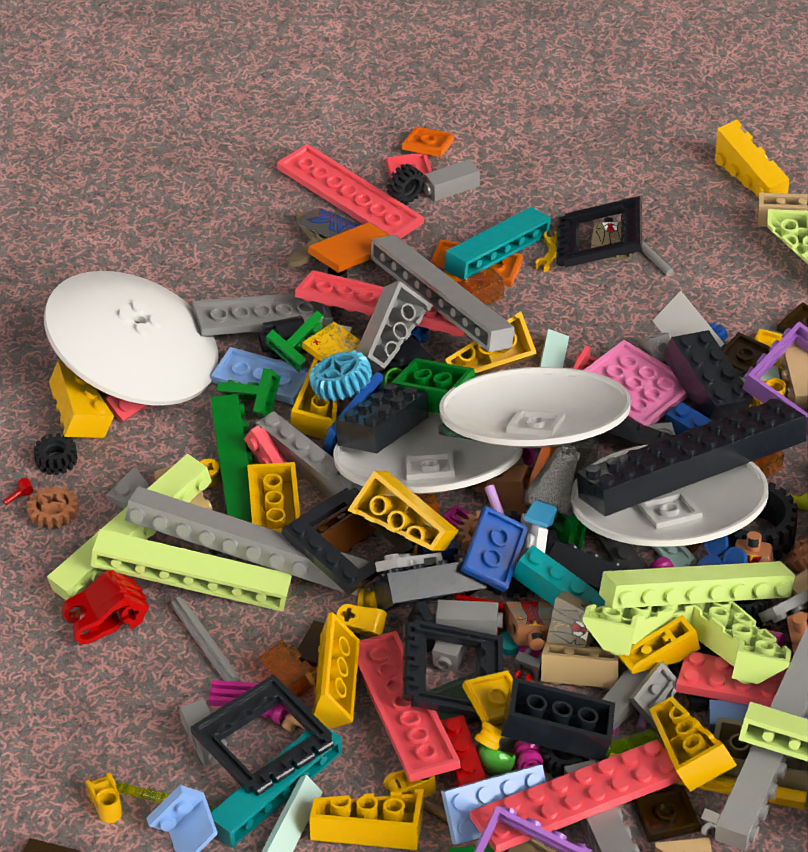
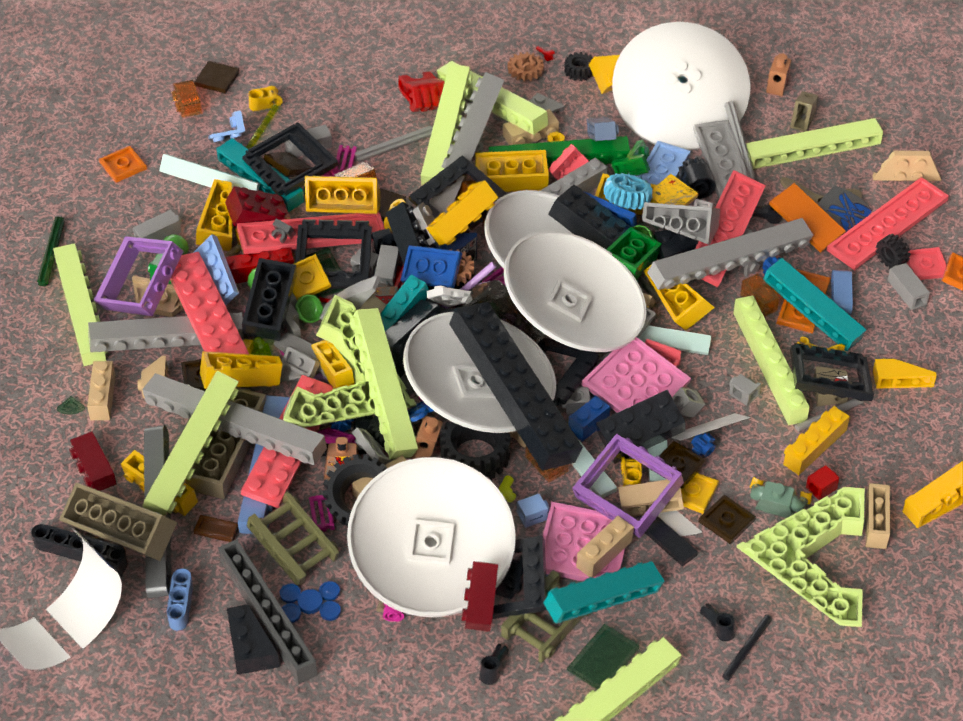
camera: 90 degrees right, 5 degrees up
green bracket [266,311,324,372] -> none
dark azure slope [524,500,557,528] -> none
none -> dark red brick [225,186,291,227]
none -> dark brown tile [263,152,312,176]
none -> dark grey tile [271,218,295,243]
none -> light grey slope [320,276,380,320]
none -> sand blue brick [587,117,619,141]
none -> light grey axle [725,101,755,179]
none -> light grey brick [729,374,761,406]
none -> yellowish green brick [733,295,809,425]
none -> yellowish green brick [746,118,883,169]
none -> sand green torso [750,477,812,518]
none -> nougat torso [766,53,792,96]
none -> yellow brick [783,406,850,475]
none -> dark tan torso [790,91,819,132]
none -> red brick [806,465,839,500]
none -> medium blue beam [831,270,853,315]
none -> tan wing [872,151,941,181]
none -> yellow slope [873,358,937,389]

